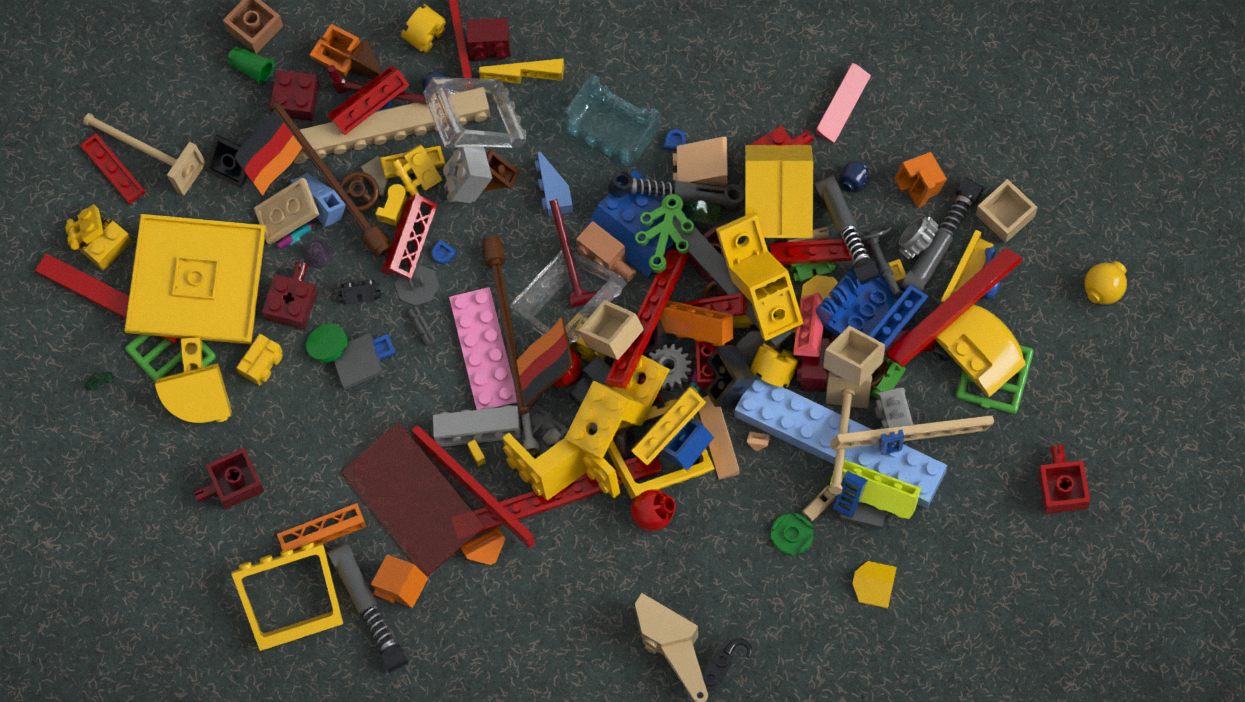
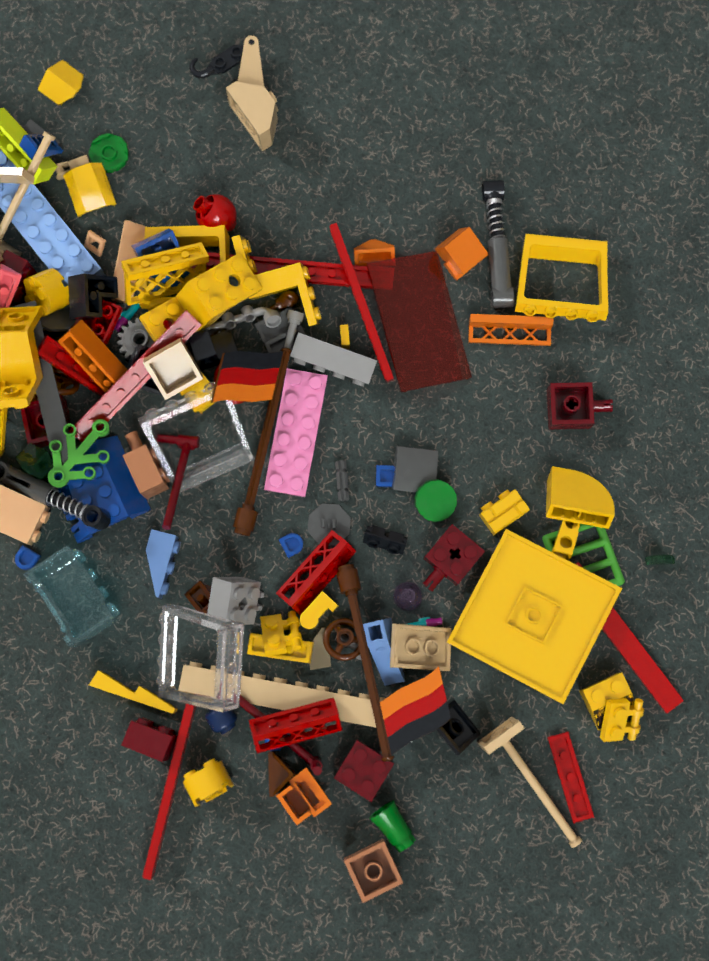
camera: 160 degrees left, 10 degrees up
none -> yellow slope [63,163,117,217]

